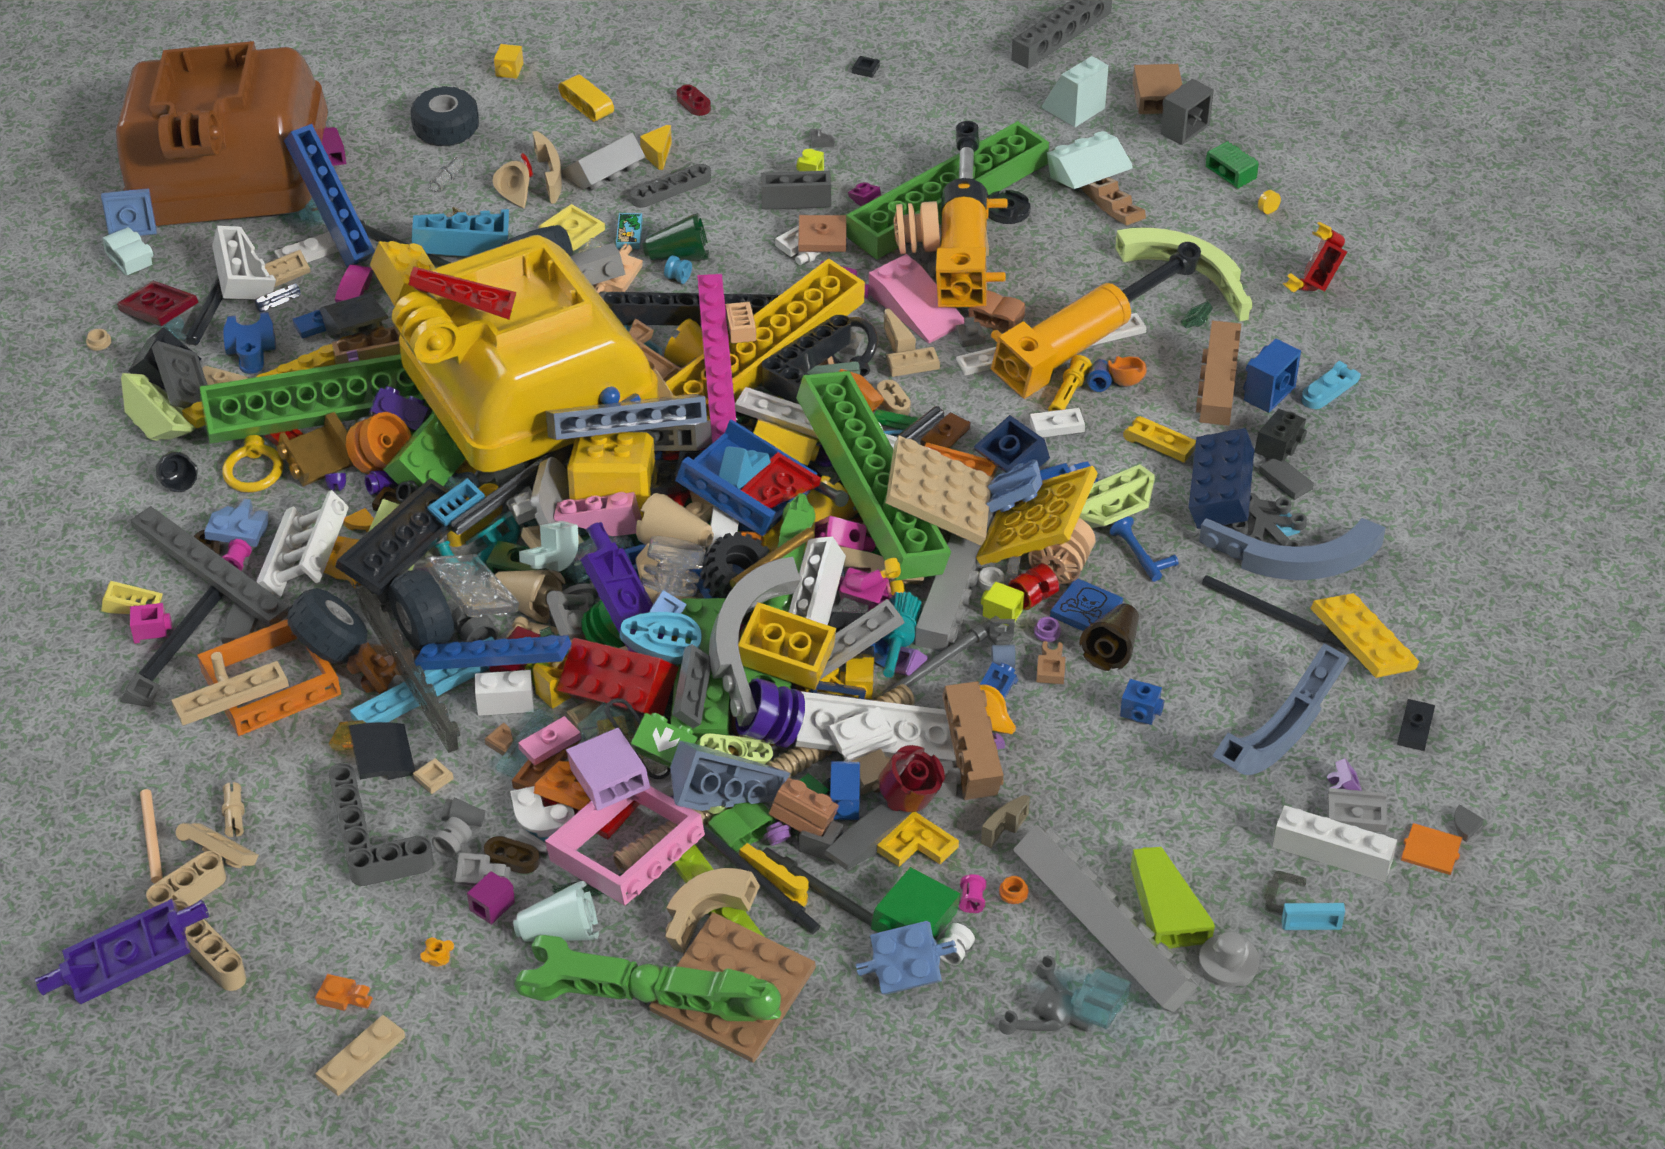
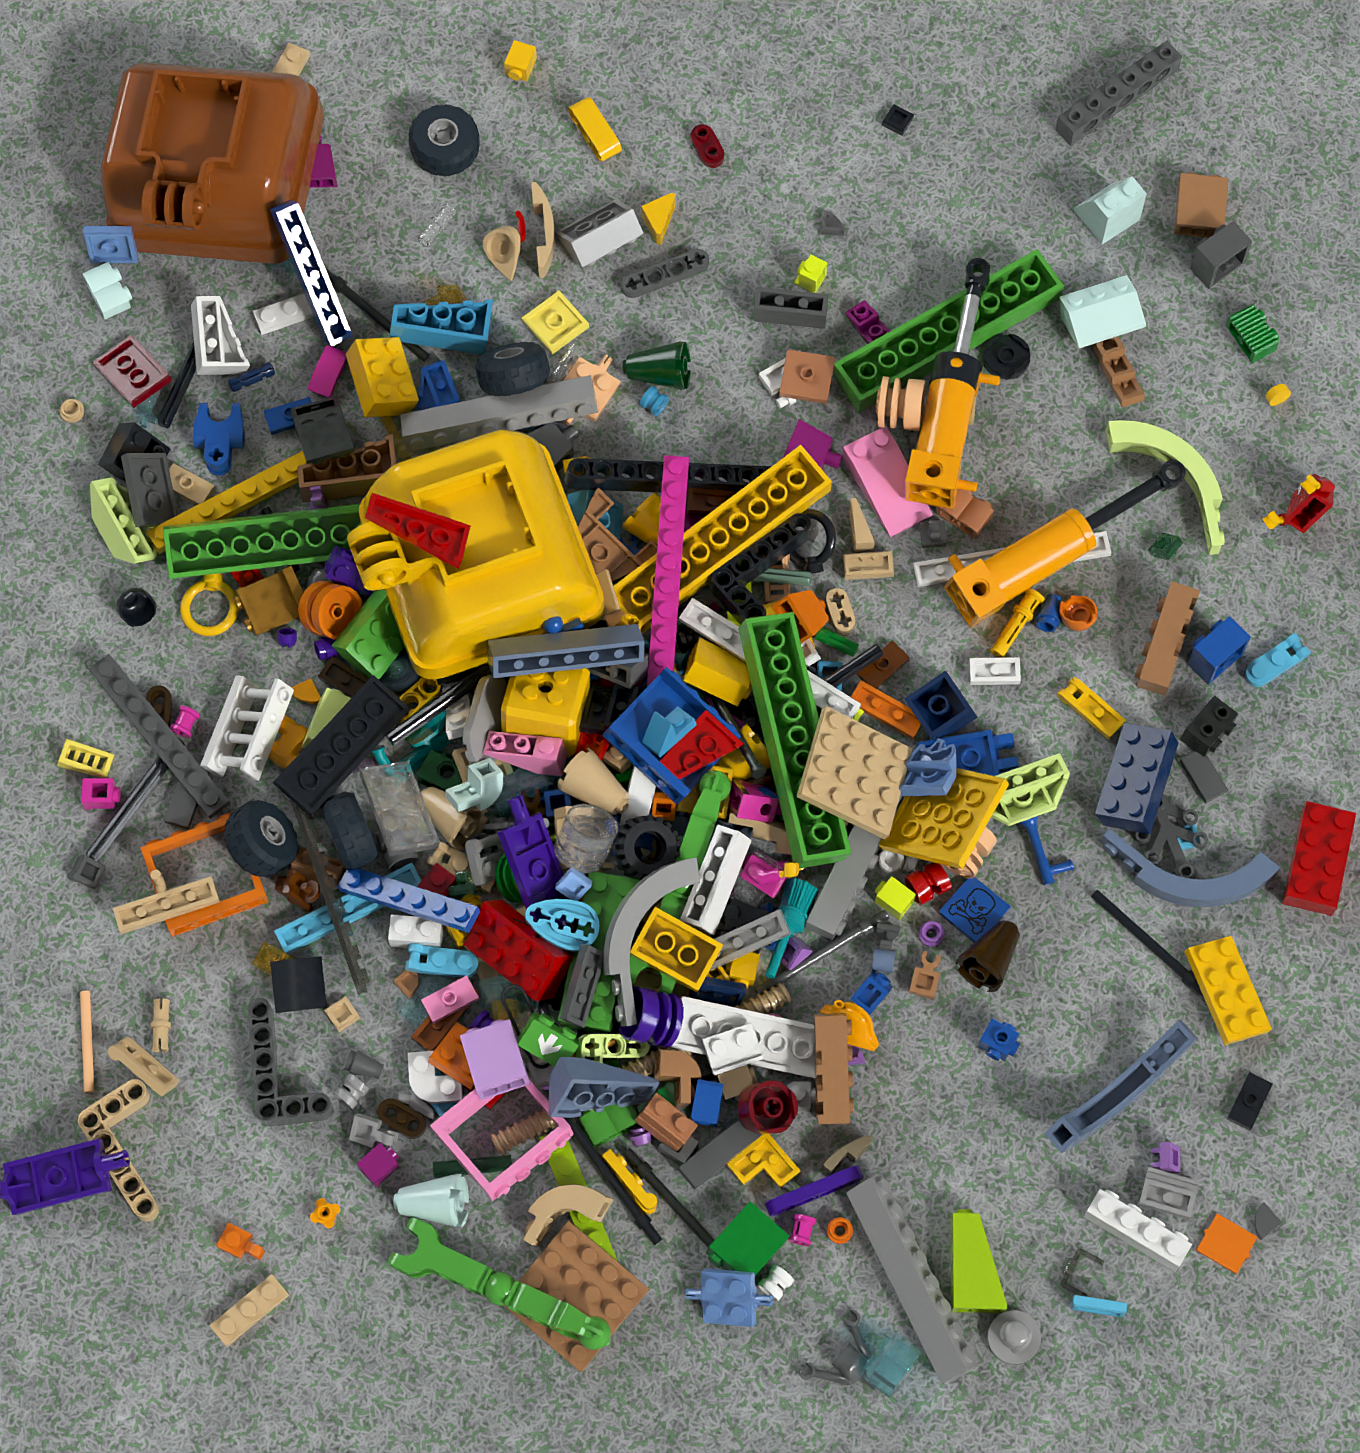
camera: 10 degrees right, 25 degrees up
medium blue plate [205,499,268,547] -> none
tan plate [265,250,311,287] -> none
black plate [396,480,419,502] -> none
dark azure slope [427,478,485,526] -> none
tile [616,213,643,249] -> none
light nougat slope [725,302,756,343] -> none
pearl gold bar [730,527,814,588] -> none
none -> medium azure plate [405,943,479,978]
none -> medium nougat brick [654,1050,701,1108]
none -> dark purple beam [765,1165,864,1217]
none -> red brick [1282,801,1357,916]

